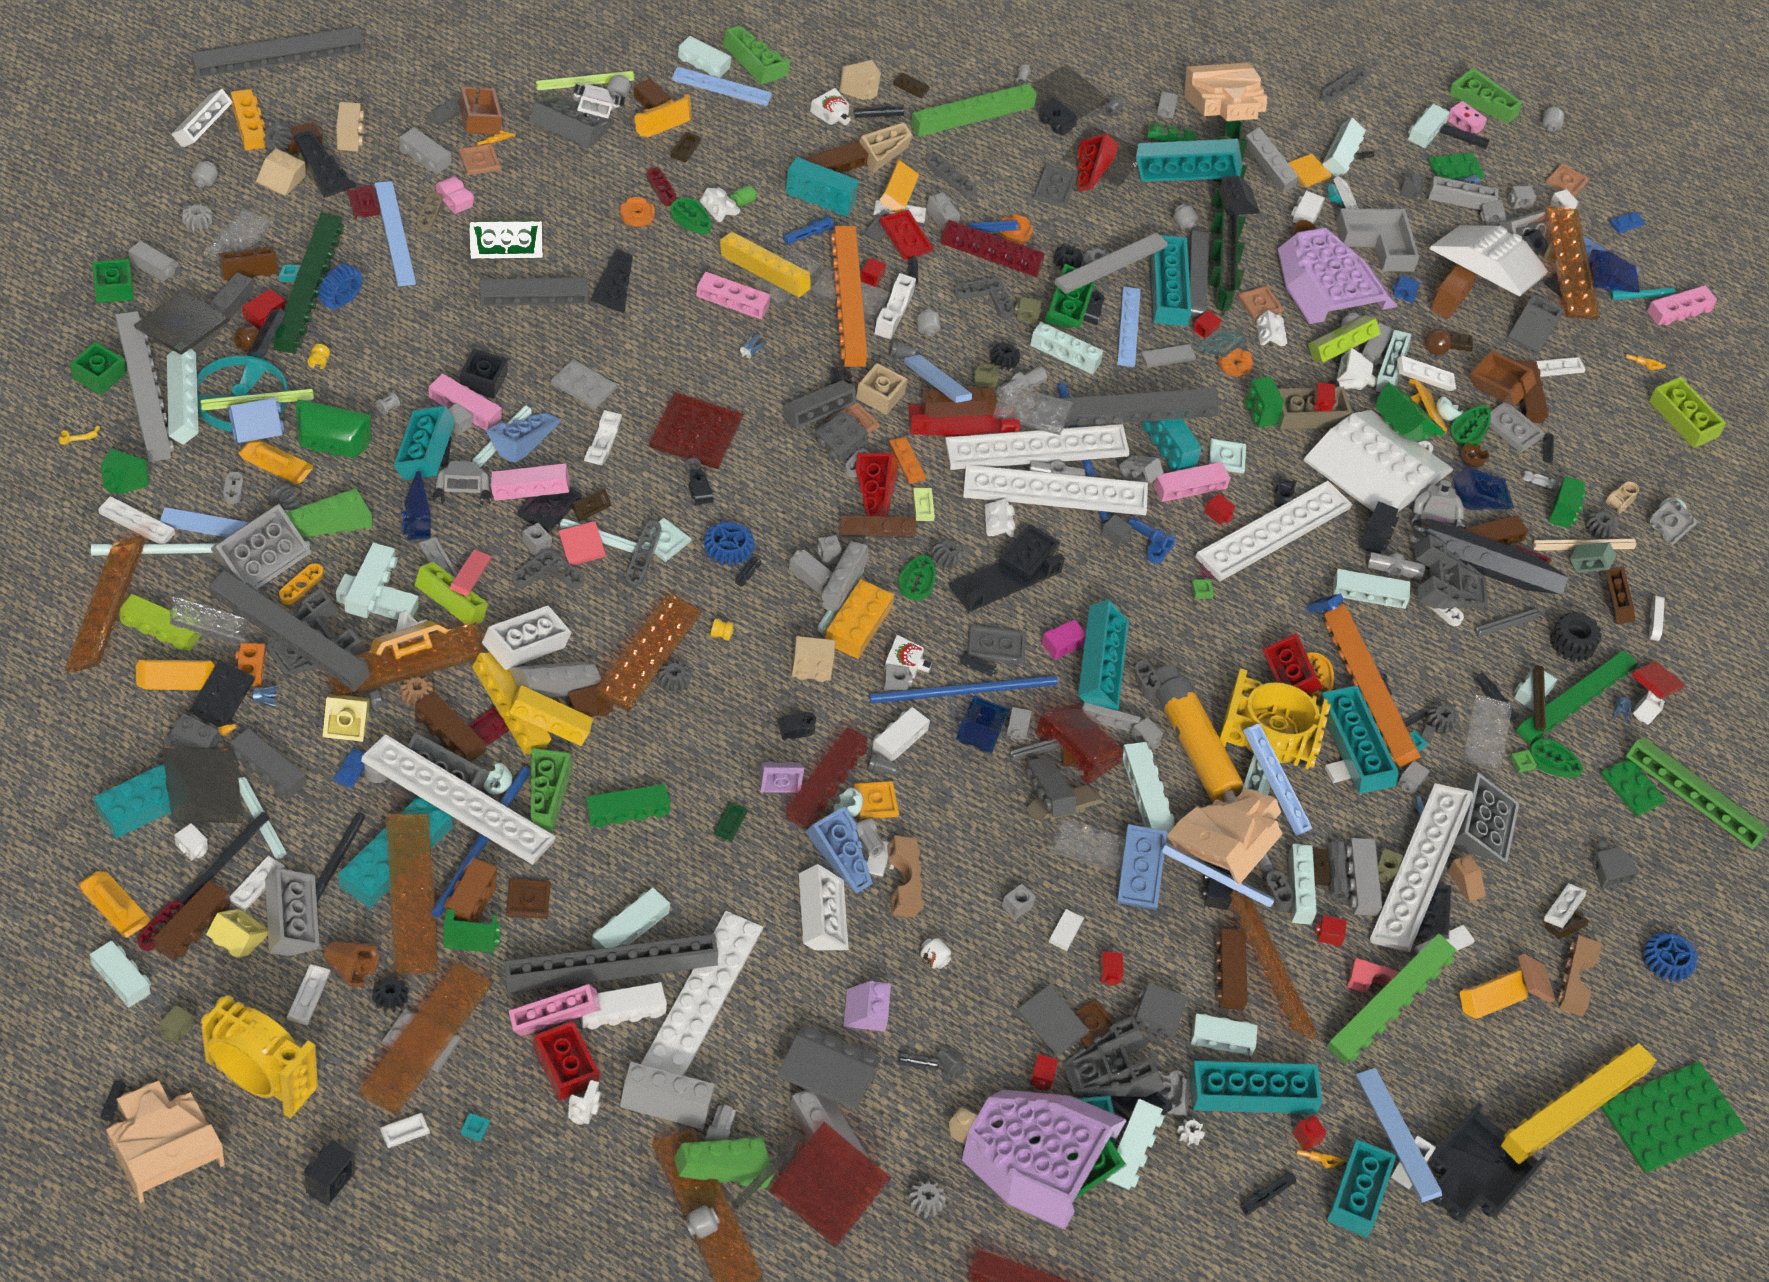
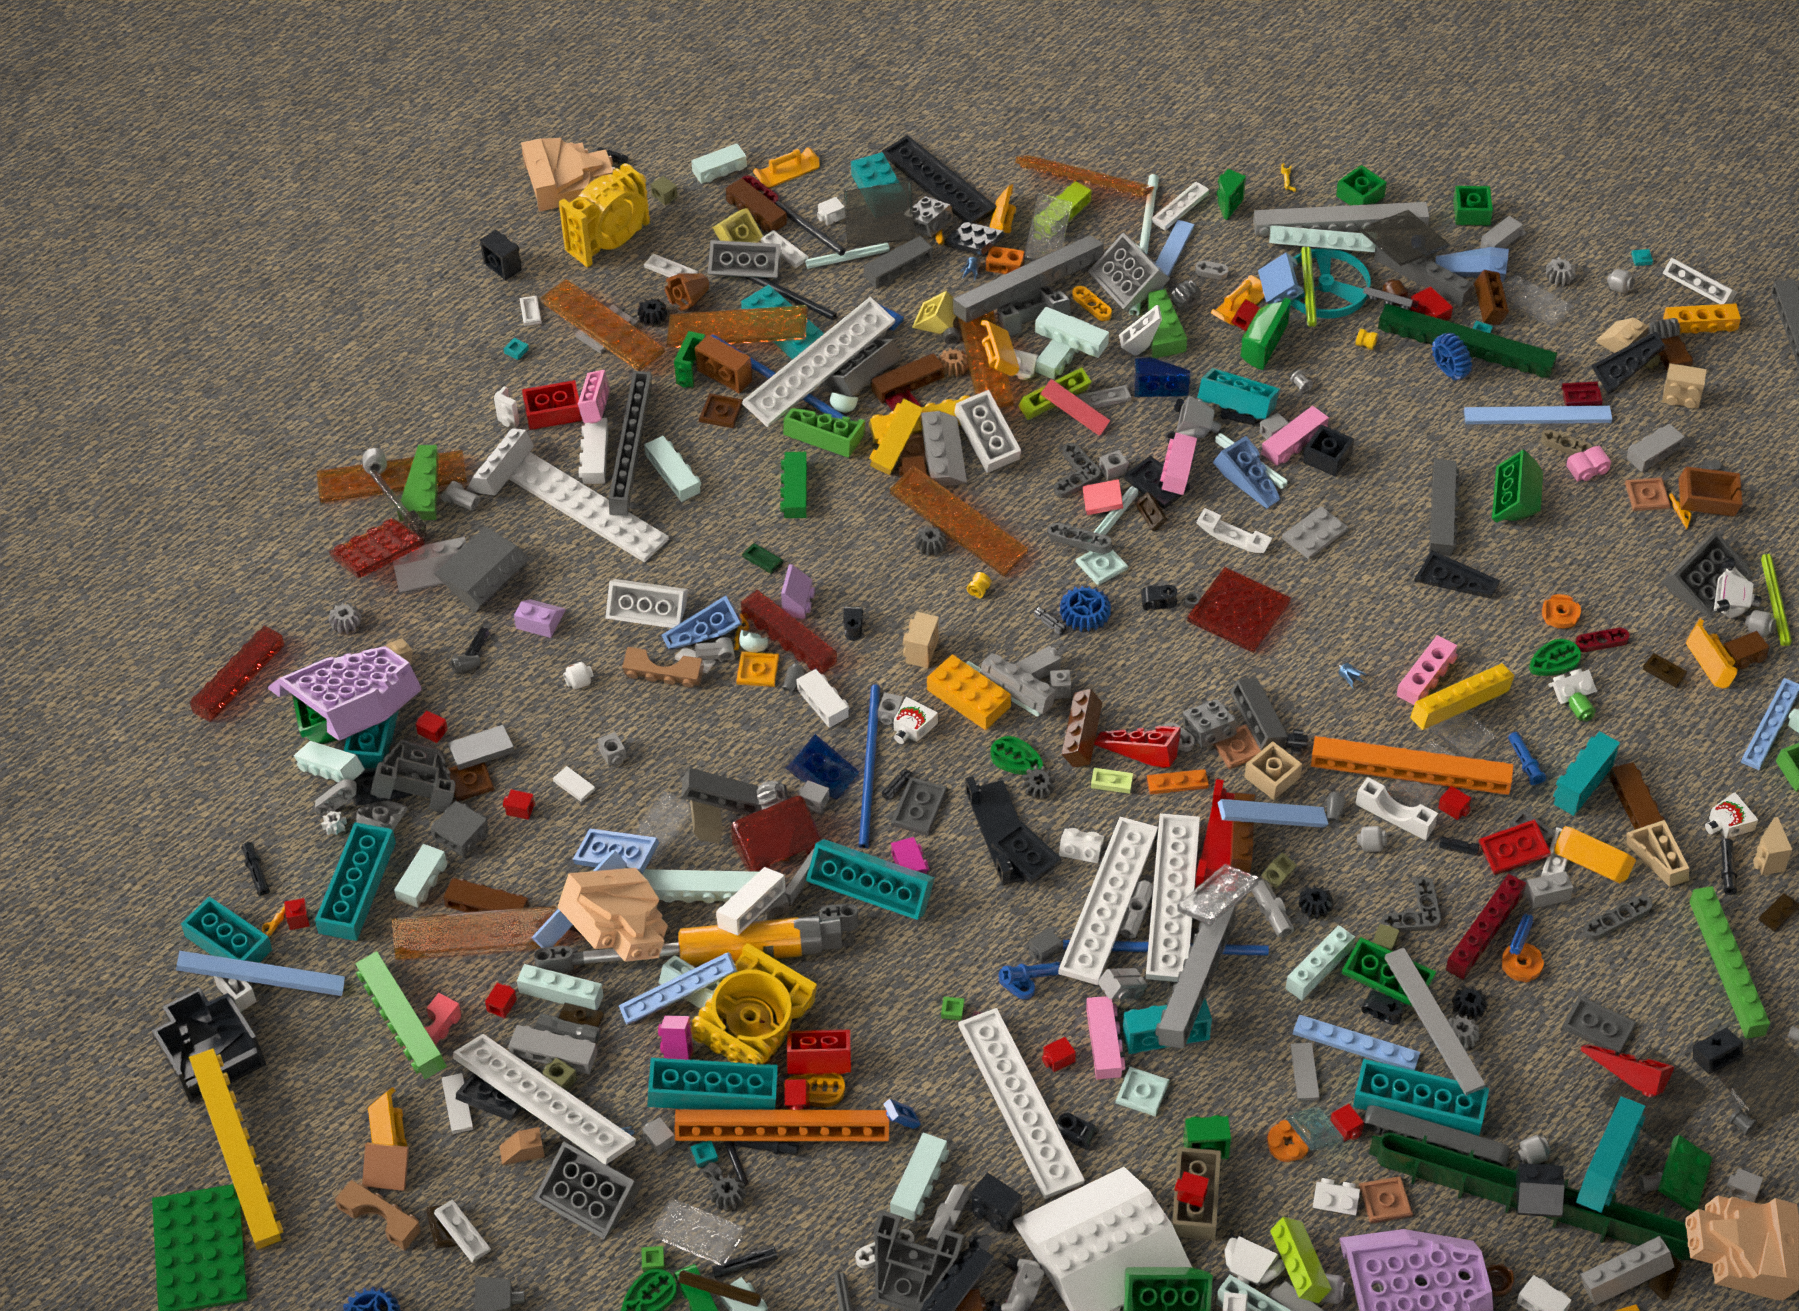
camera: 115 degrees right, 0 degrees up
none -> light grey beam [315,779,357,814]
none -> dark pink brick [658,1016,694,1060]
none -> white brick [716,867,786,936]
none -> light grey gear [757,780,787,815]
none -> red brick [785,1079,810,1110]
none -> black plate [882,135,997,224]
none -> white slope [1119,305,1162,355]
none -> red brick [1231,299,1260,331]
none -> medium blue wedge [1435,247,1509,282]
none -> teal plate [1631,249,1653,266]

